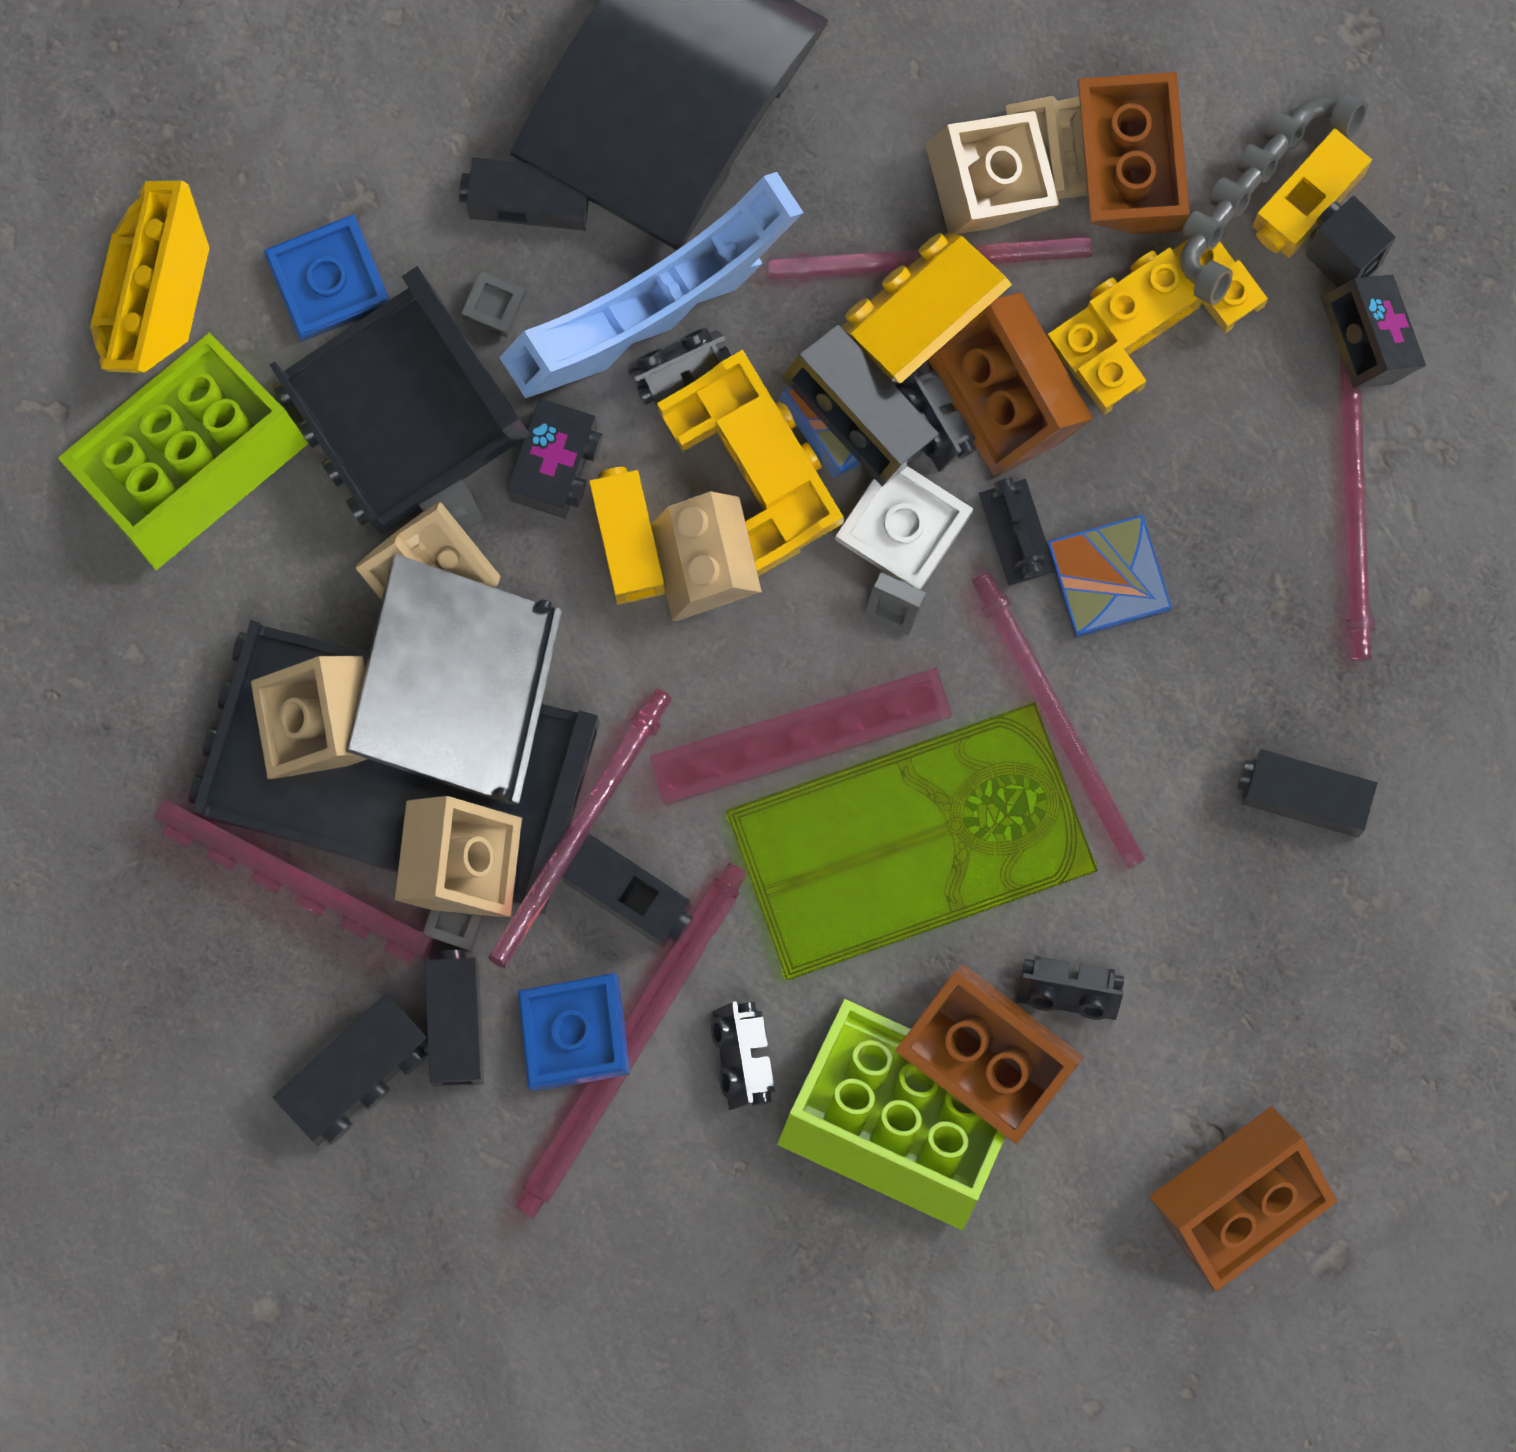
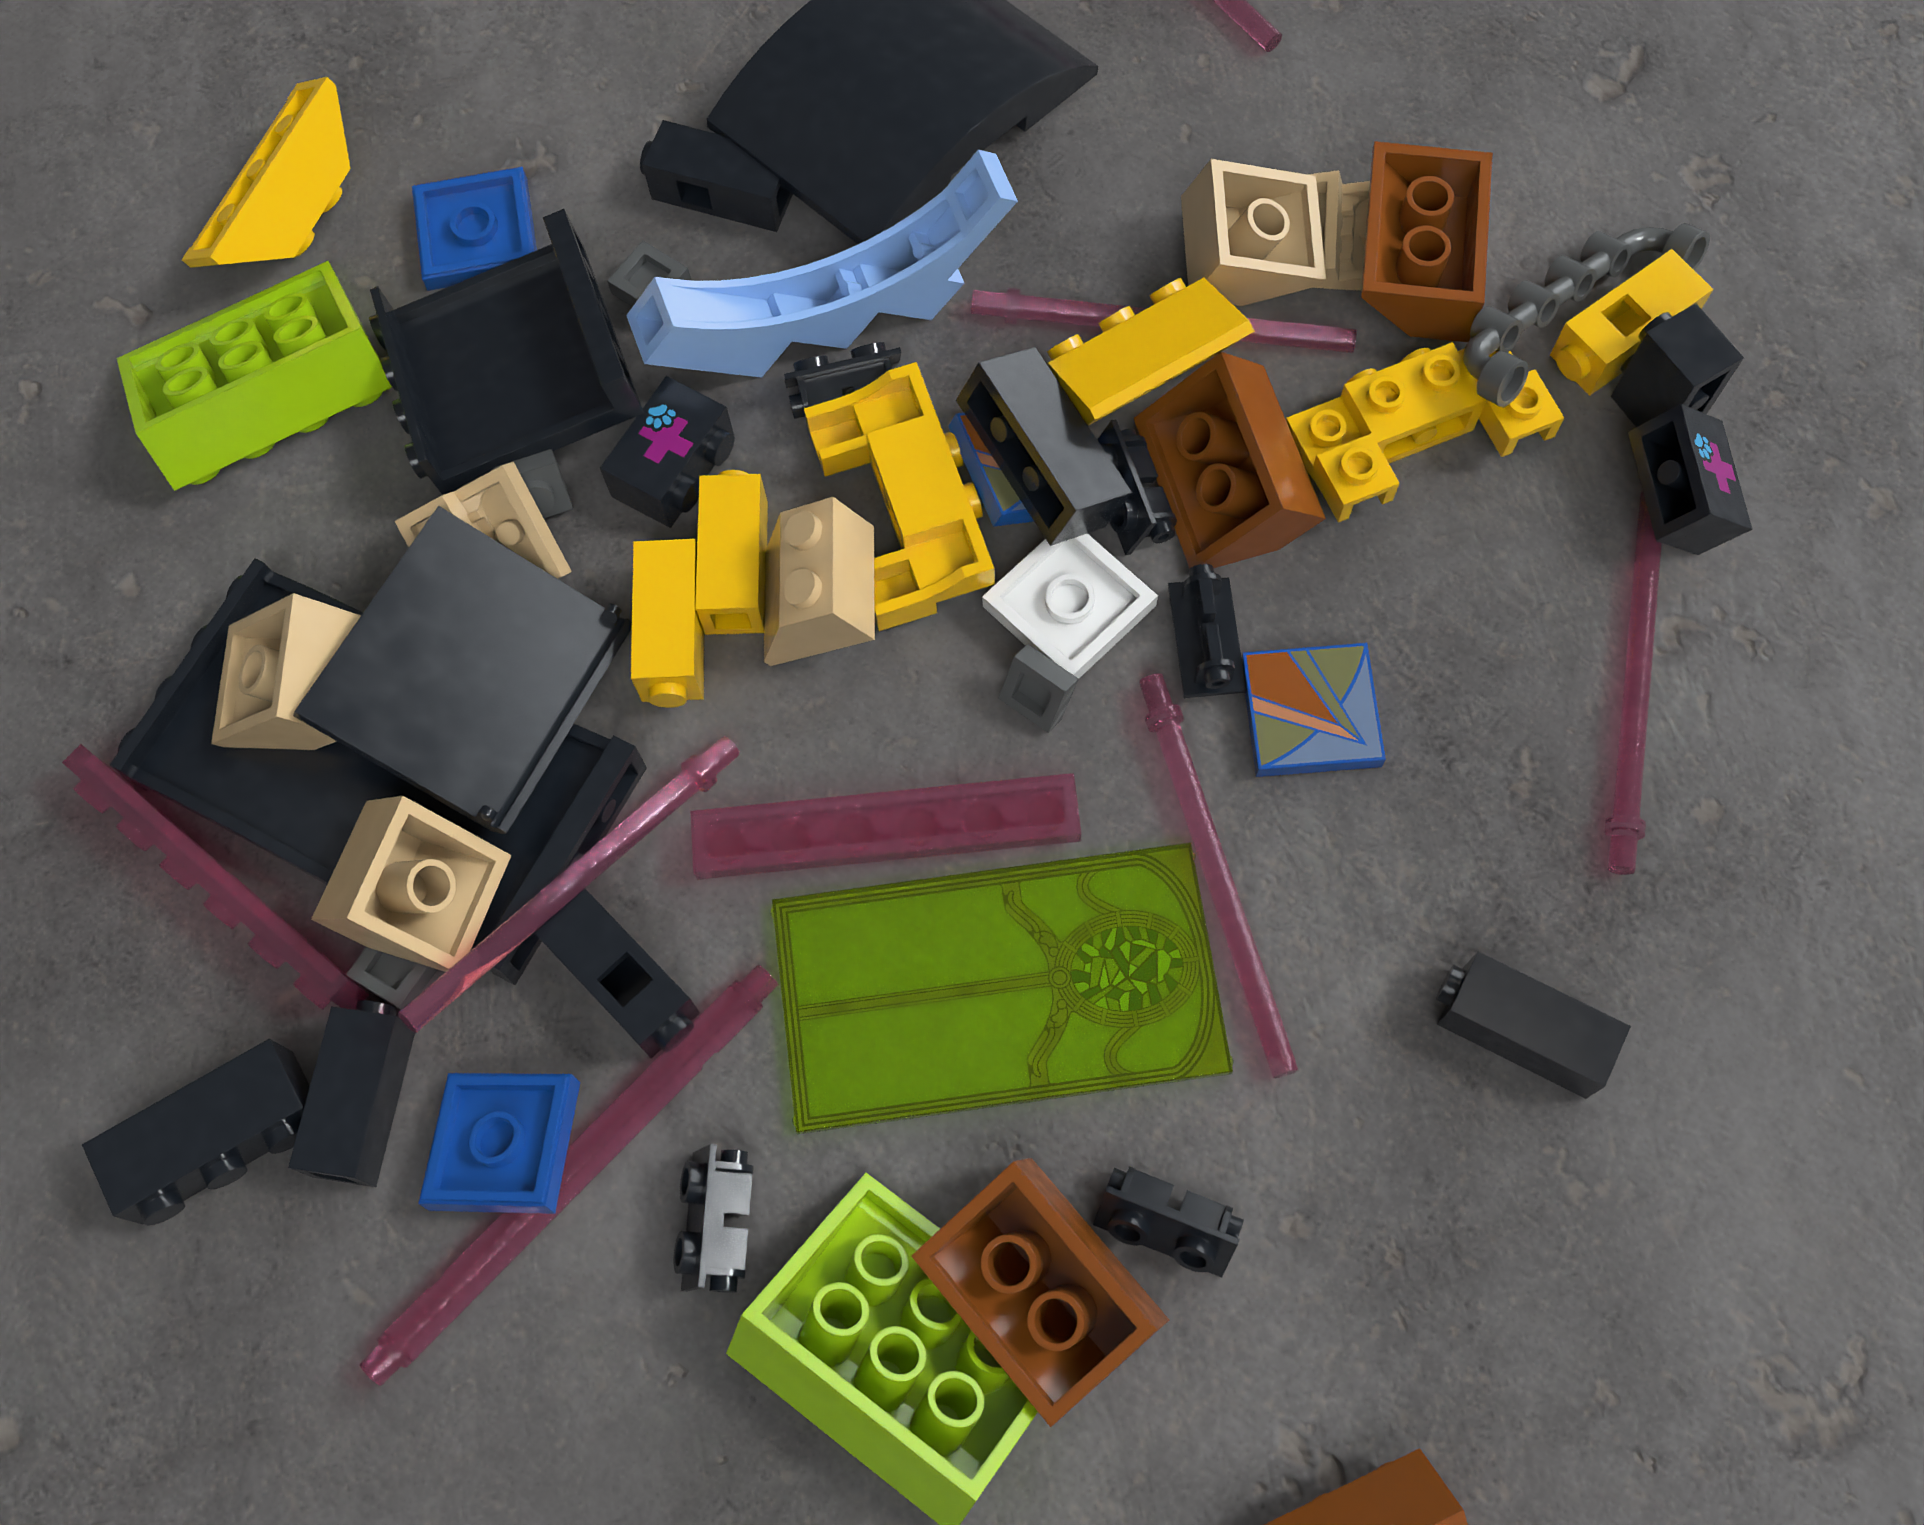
camera: 15 degrees right, 10 degrees down
none -> yellow brick [631,539,704,708]

